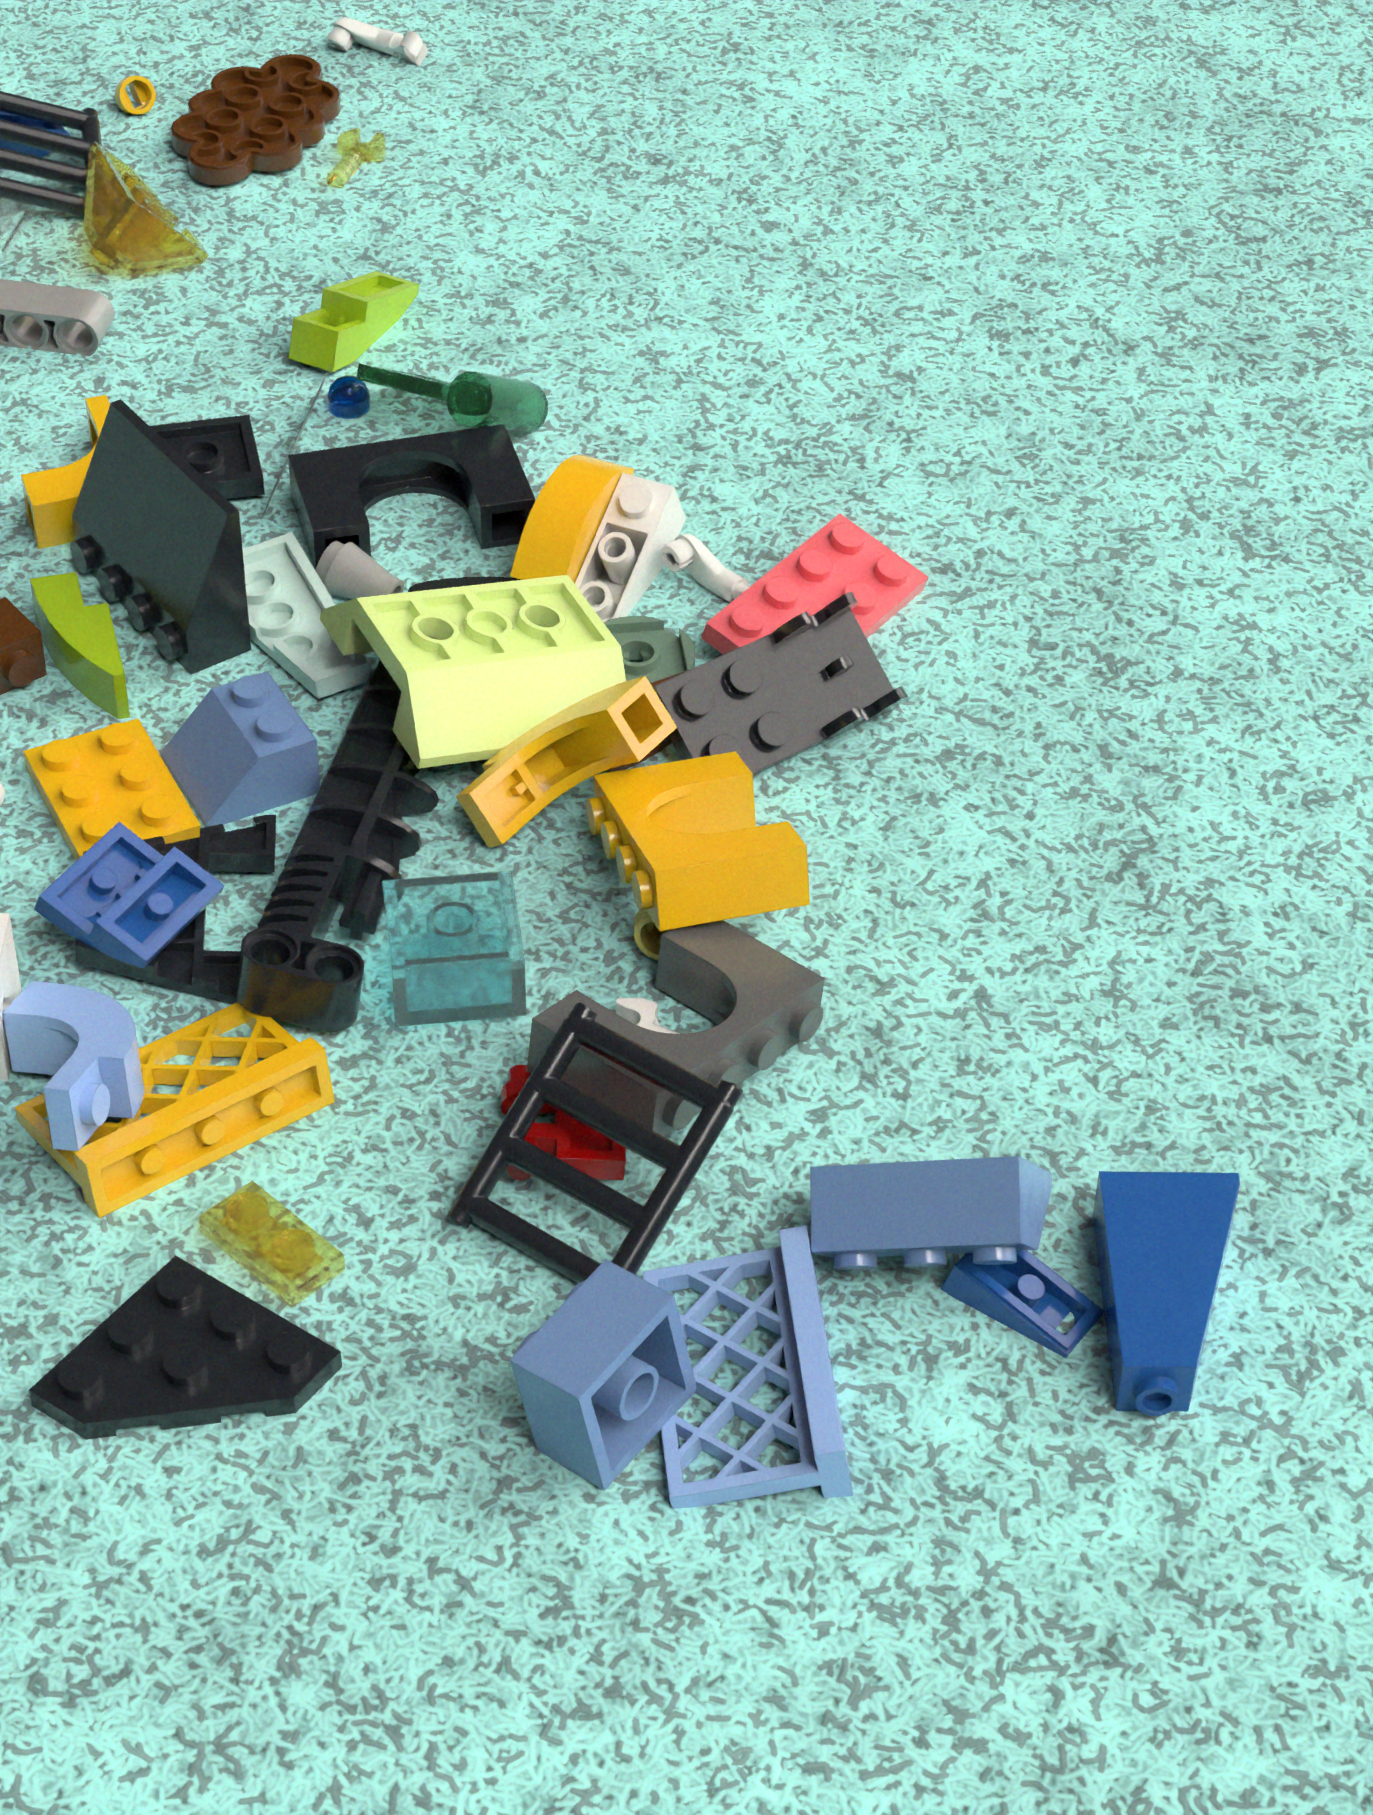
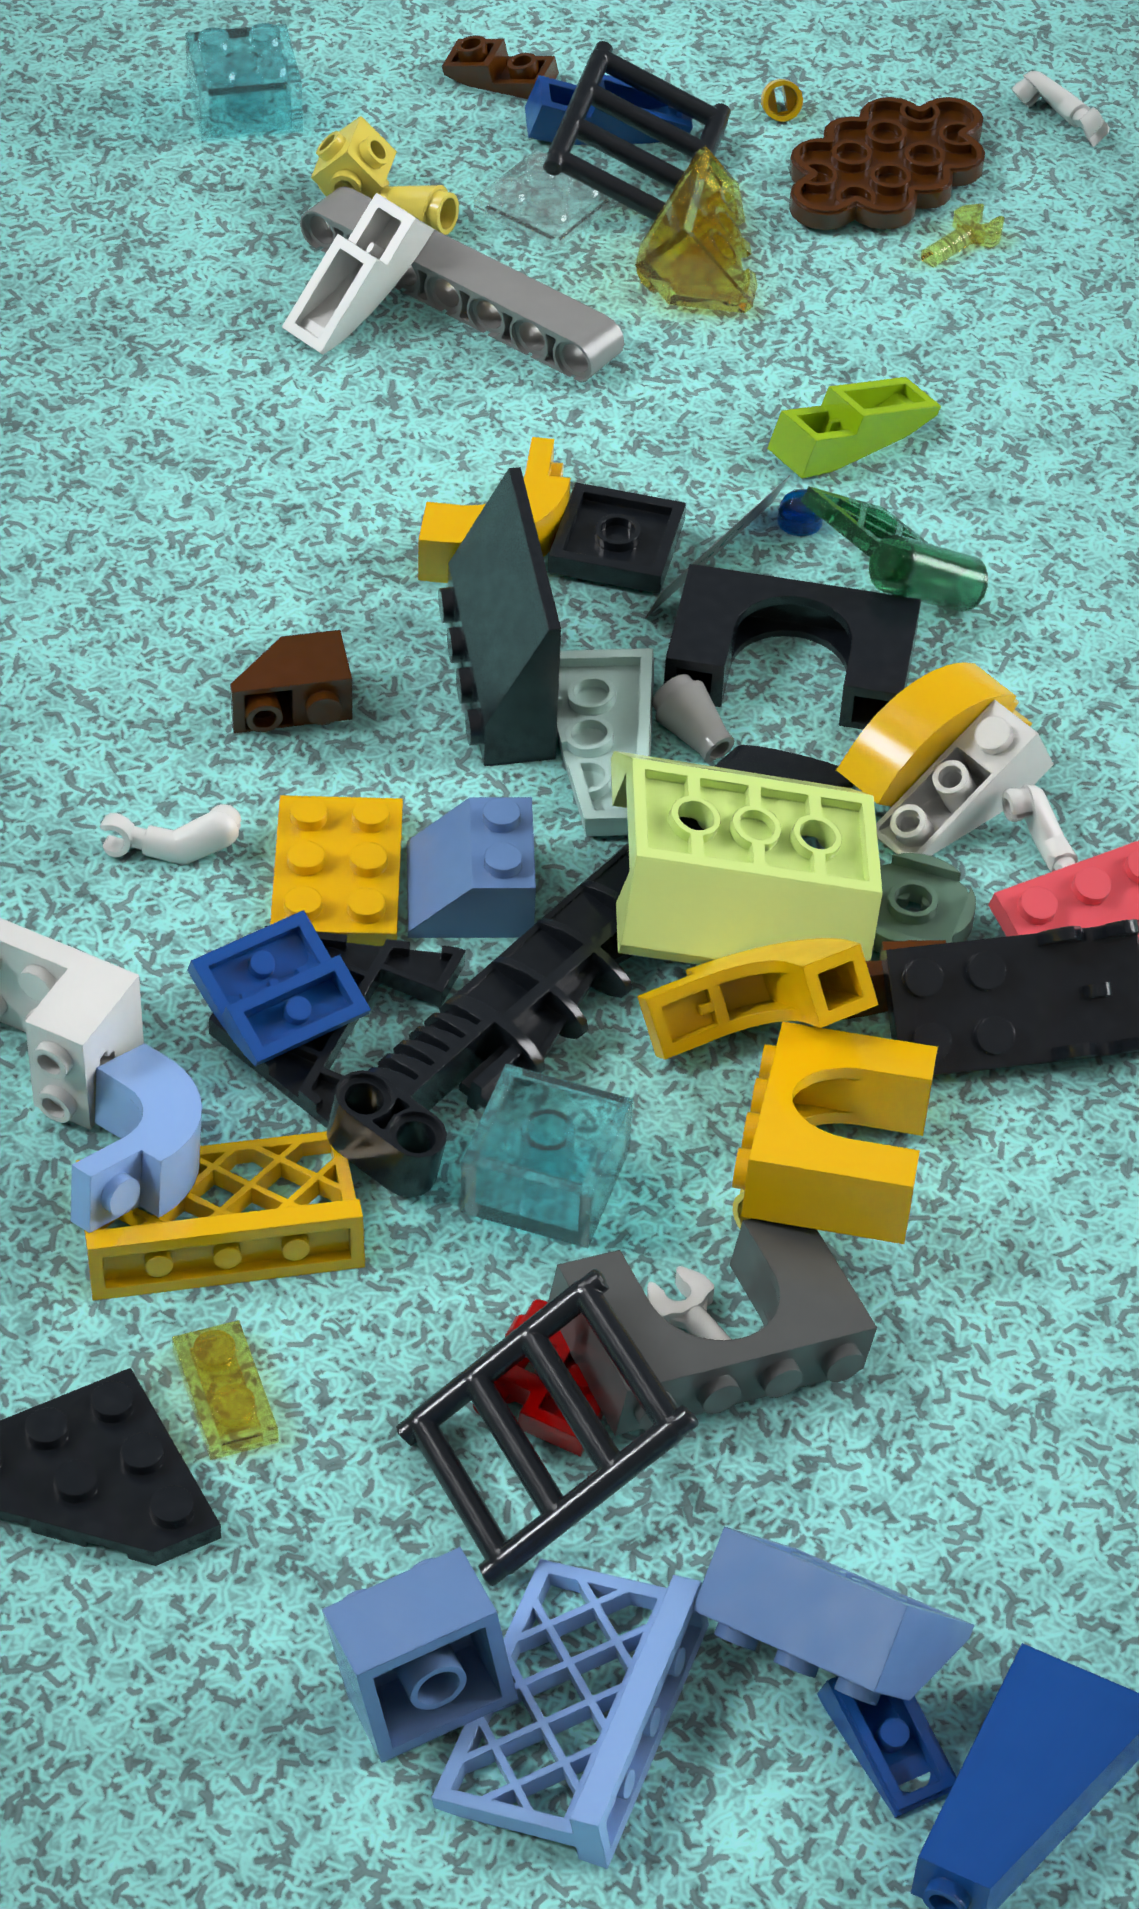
camera: 25 degrees right, 5 degrees up
lime slope [30,572,130,719] -> none

